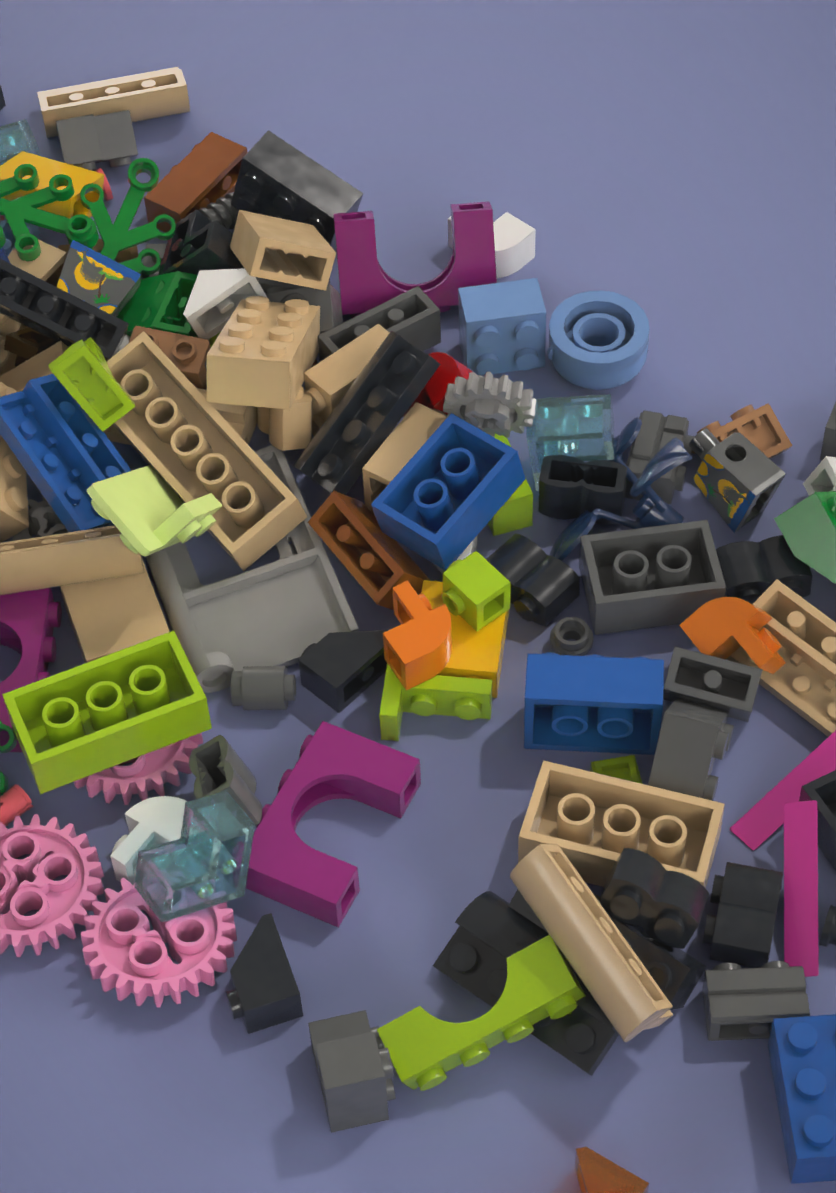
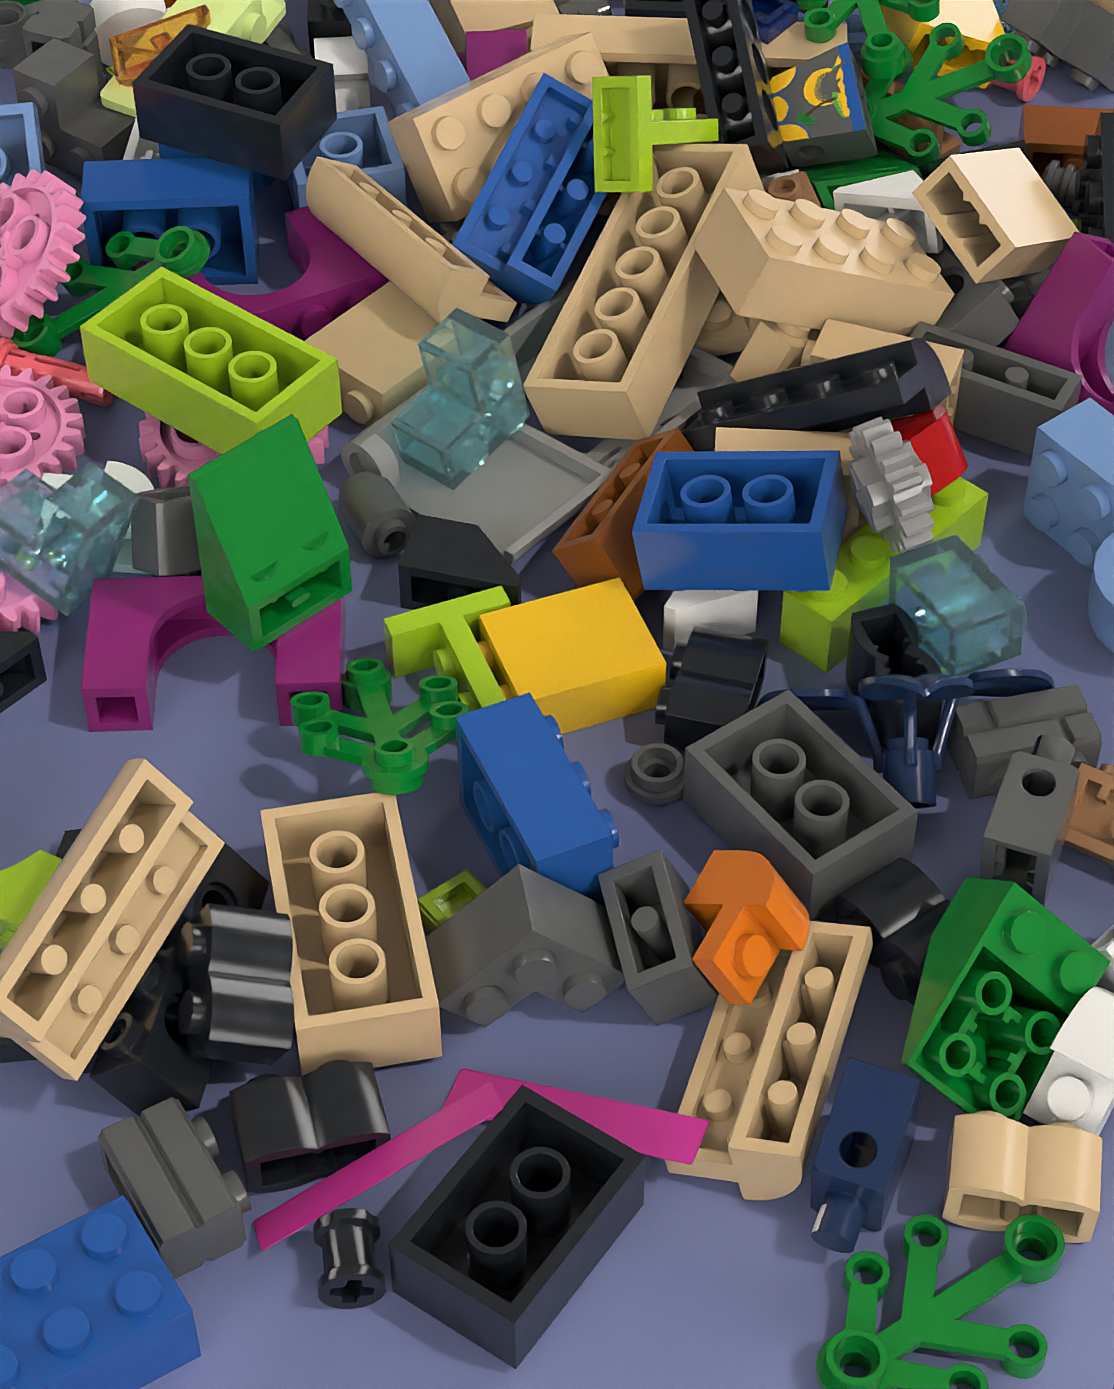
camera: 60 degrees right, 5 degrees down
yellowish green bracket [87,465,222,557] -> none
orange brick [383,580,452,690] -> none
lime brick [442,551,511,631] -> none
none -> green slope [188,414,352,653]
none -> green plant [290,658,469,795]
none -> clear light blue brick [391,308,530,490]

